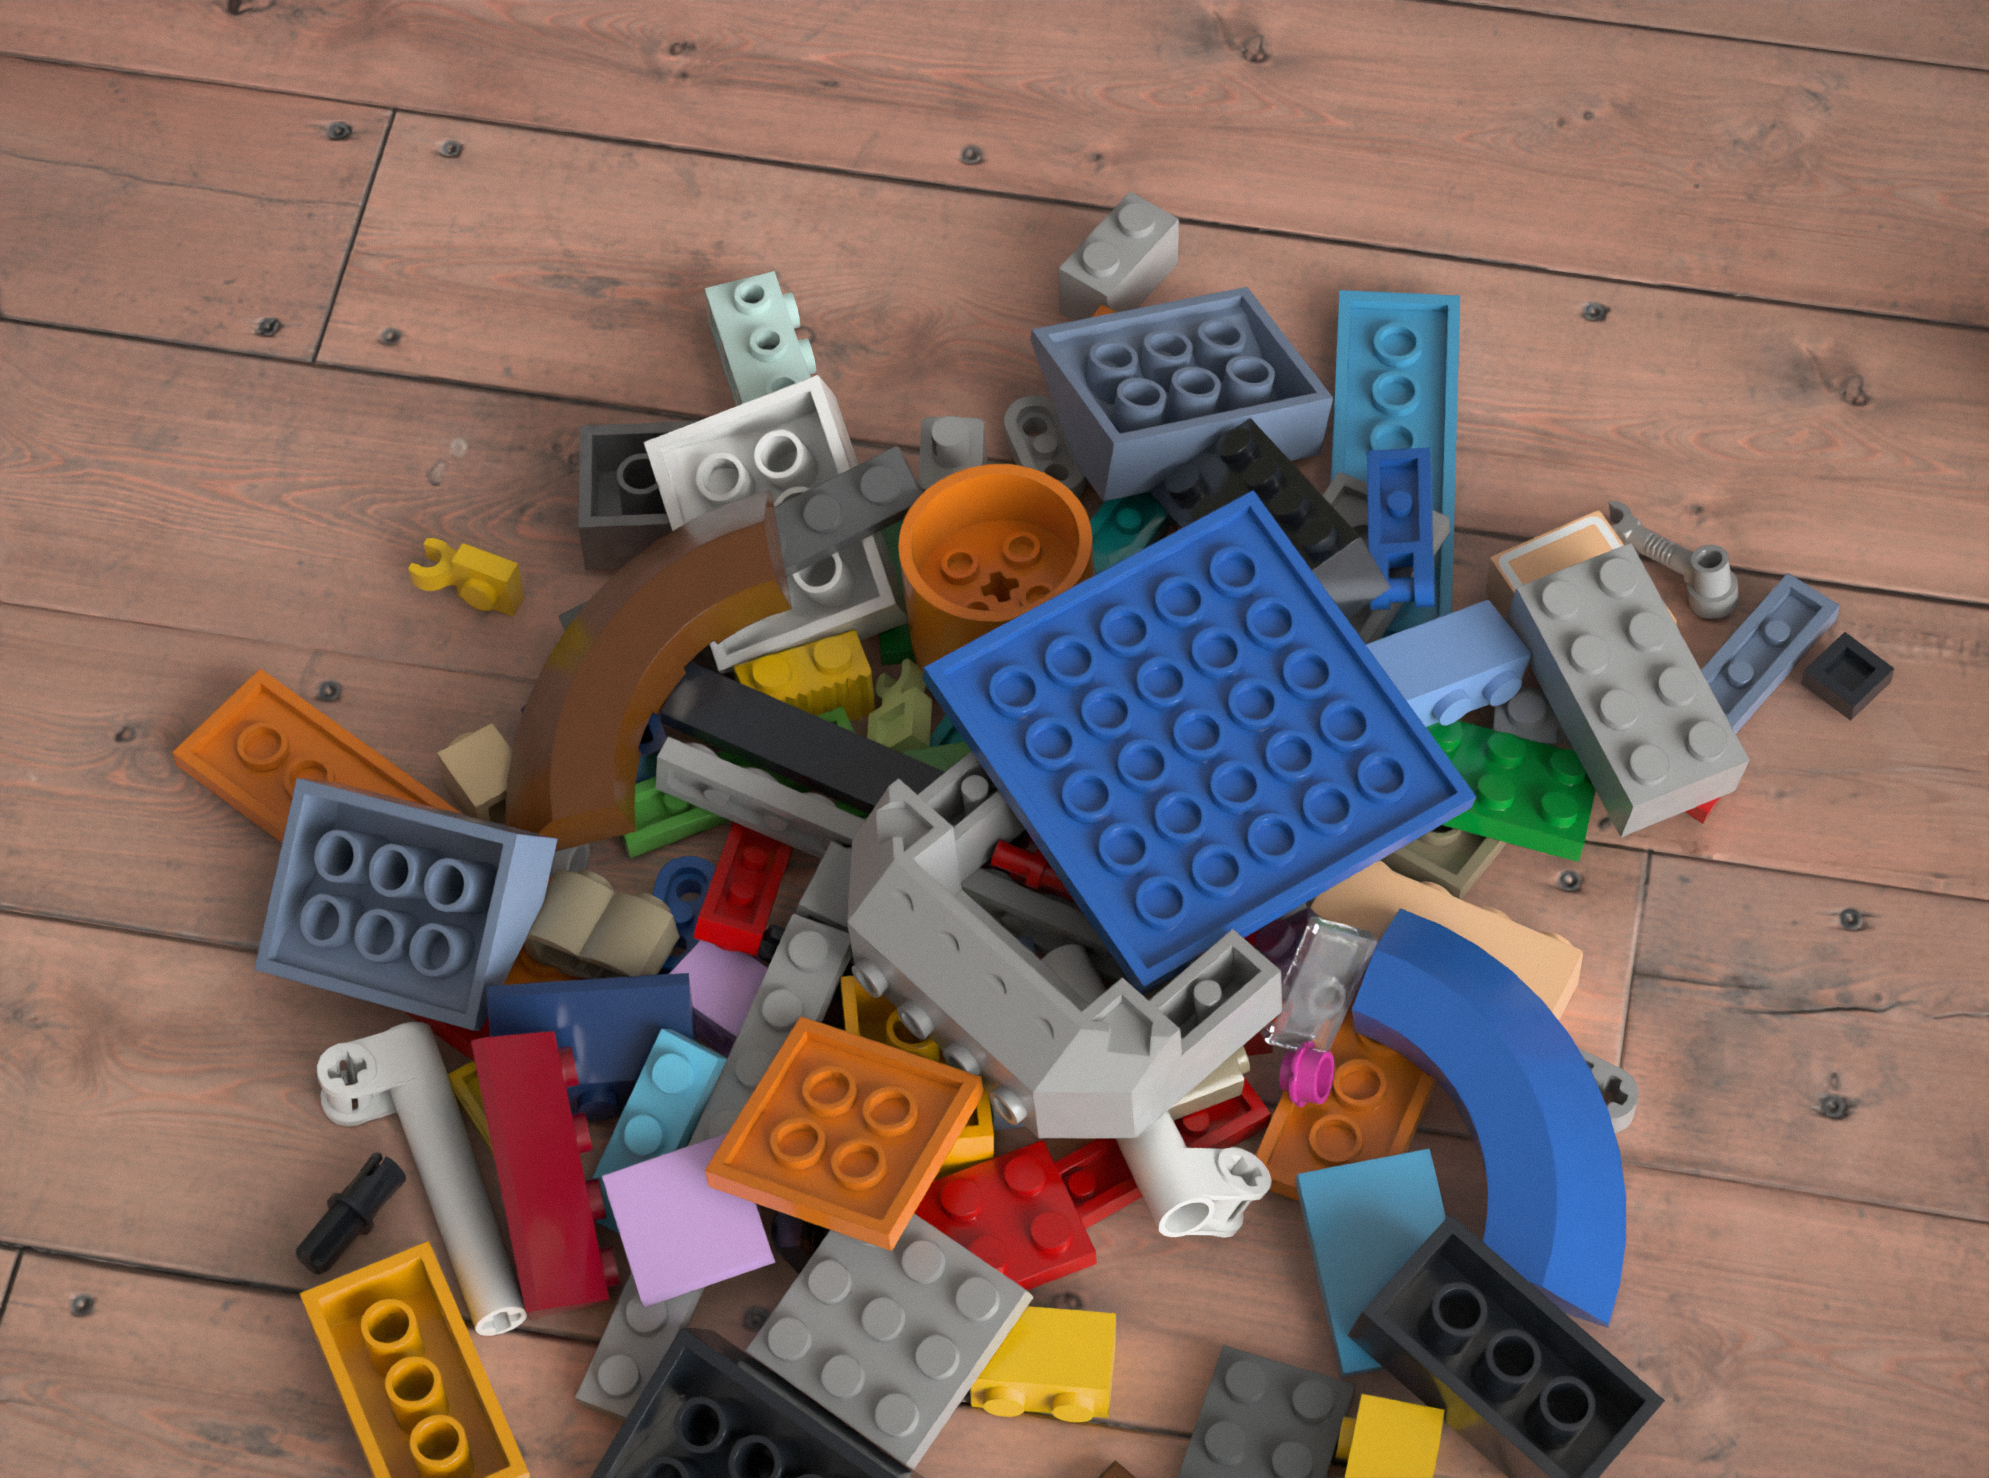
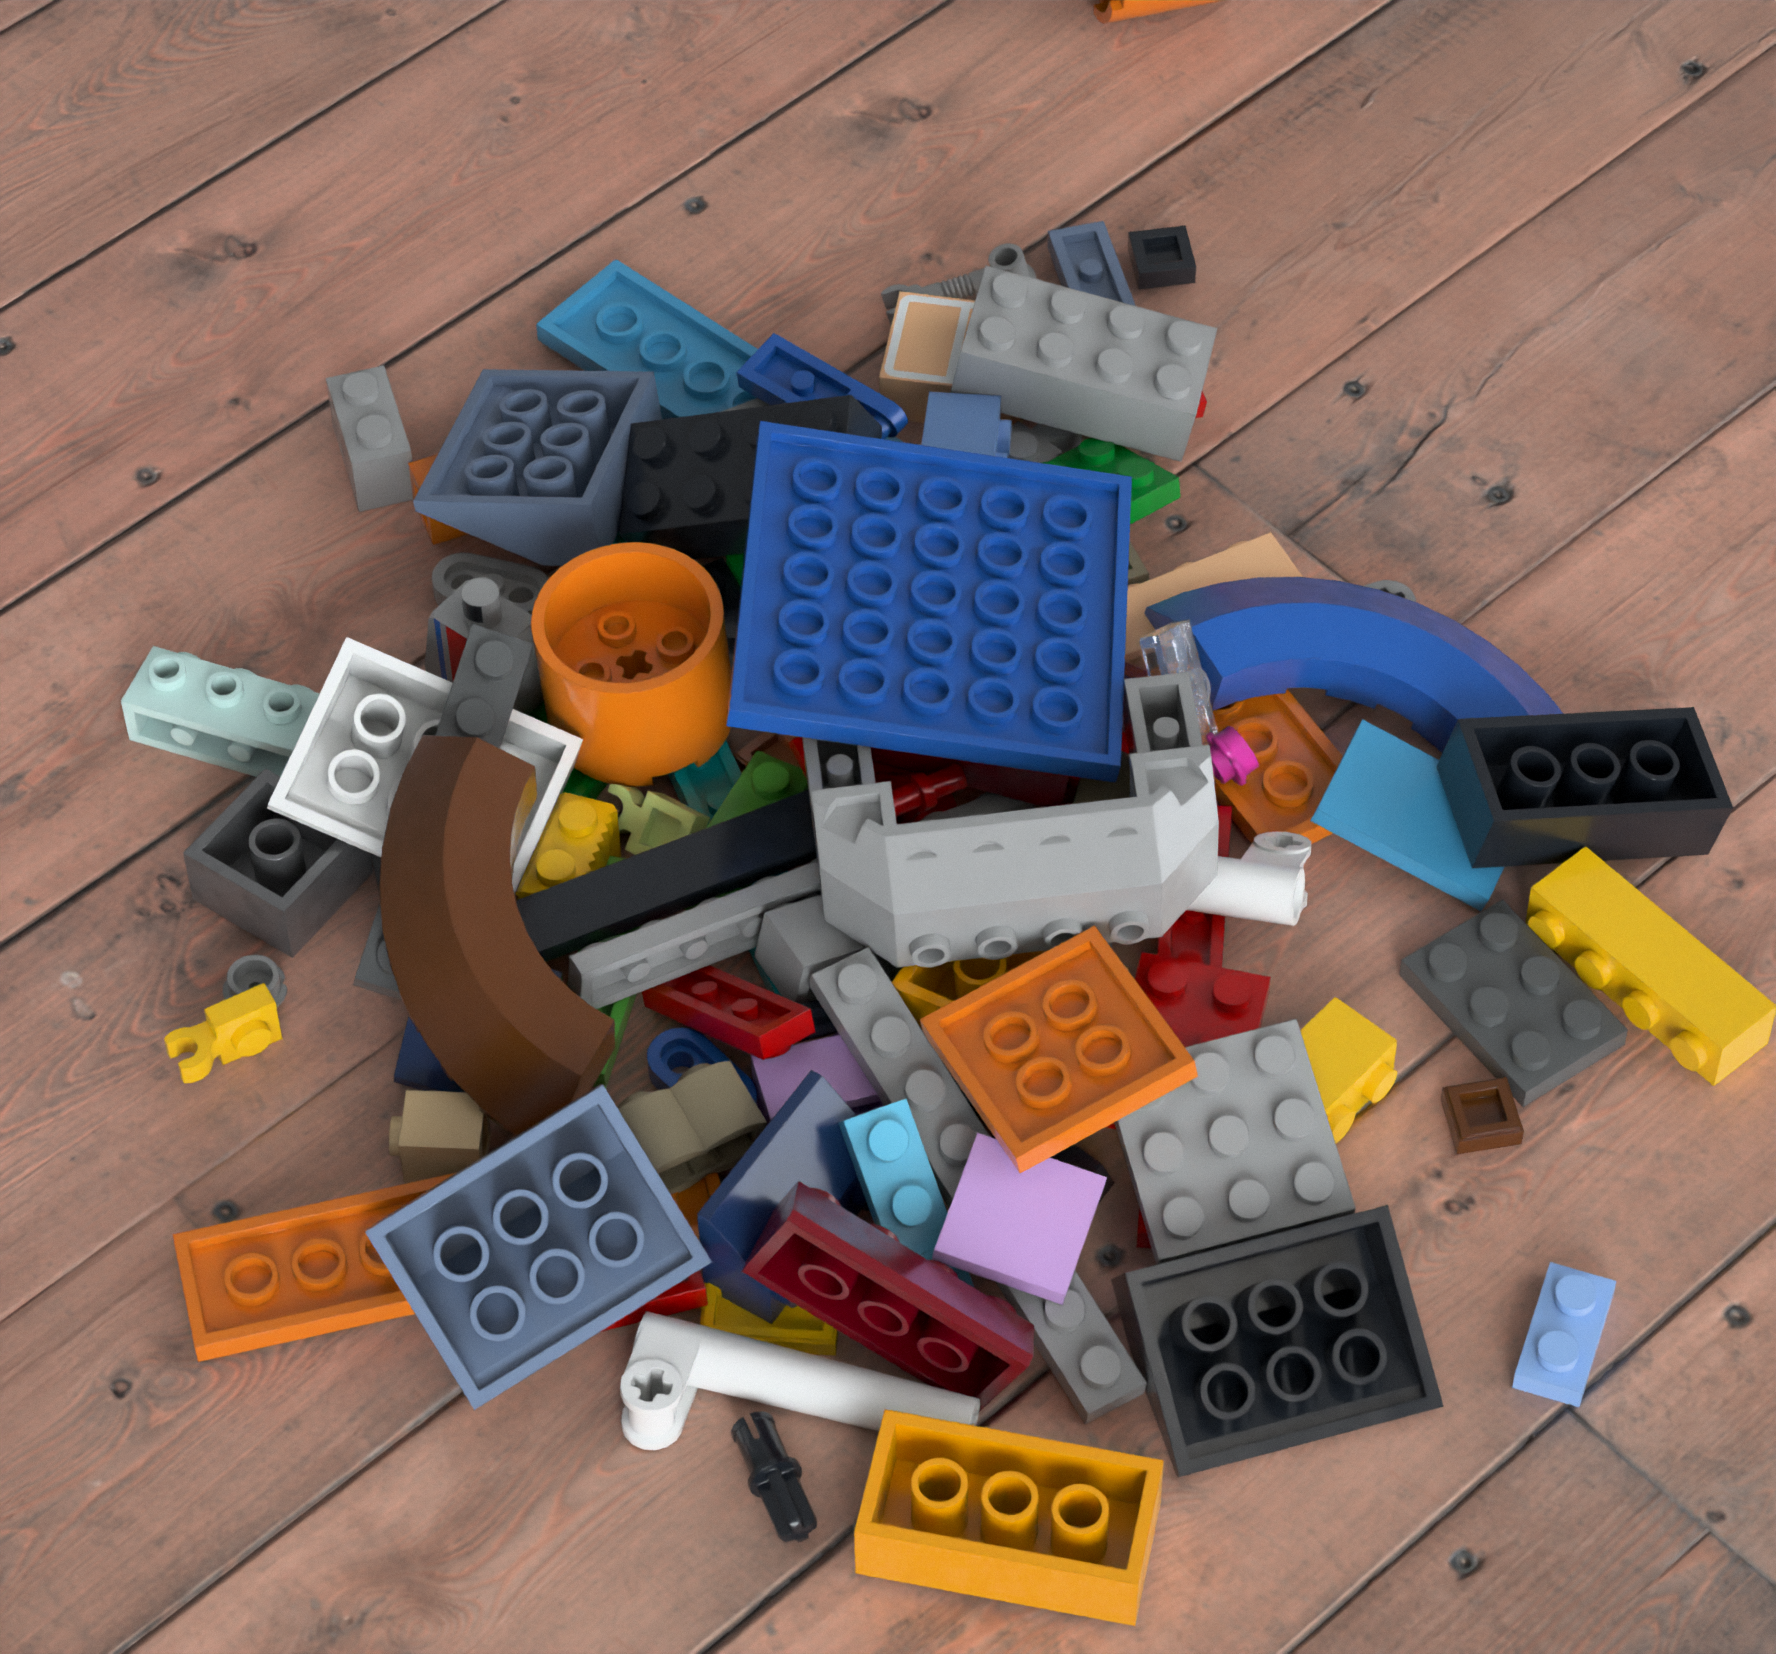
camera: 55 degrees left, 5 degrees down
none -> light grey plate [223,954,287,1008]

